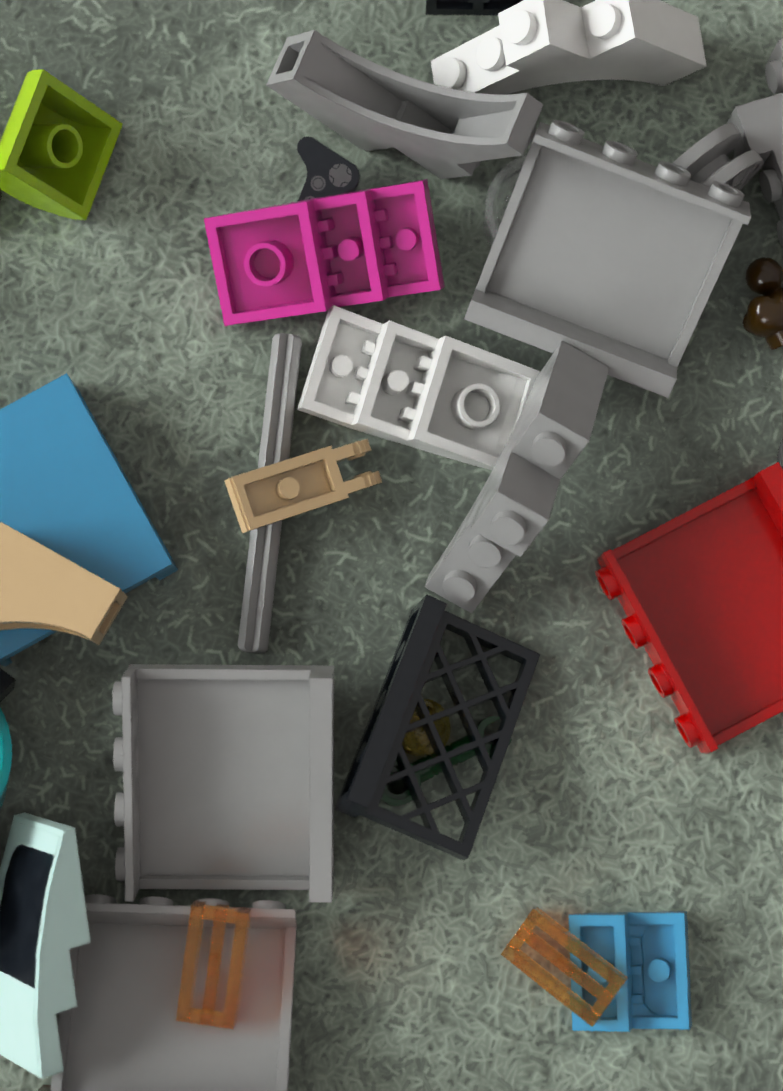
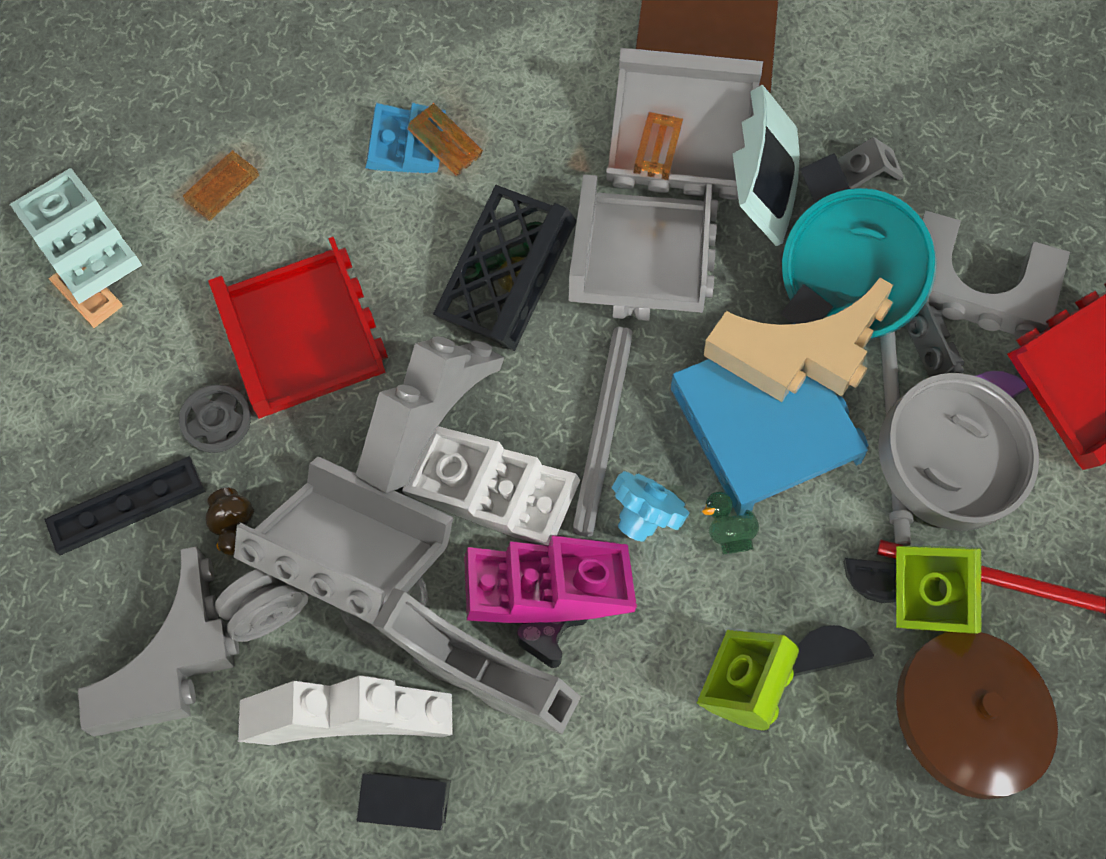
camera: 170 degrees left, 15 degrees down
tan hinge [225,439,382,533] -> none
none -> medium azure plant [612,471,689,542]
none -> clear green animal [702,492,759,555]

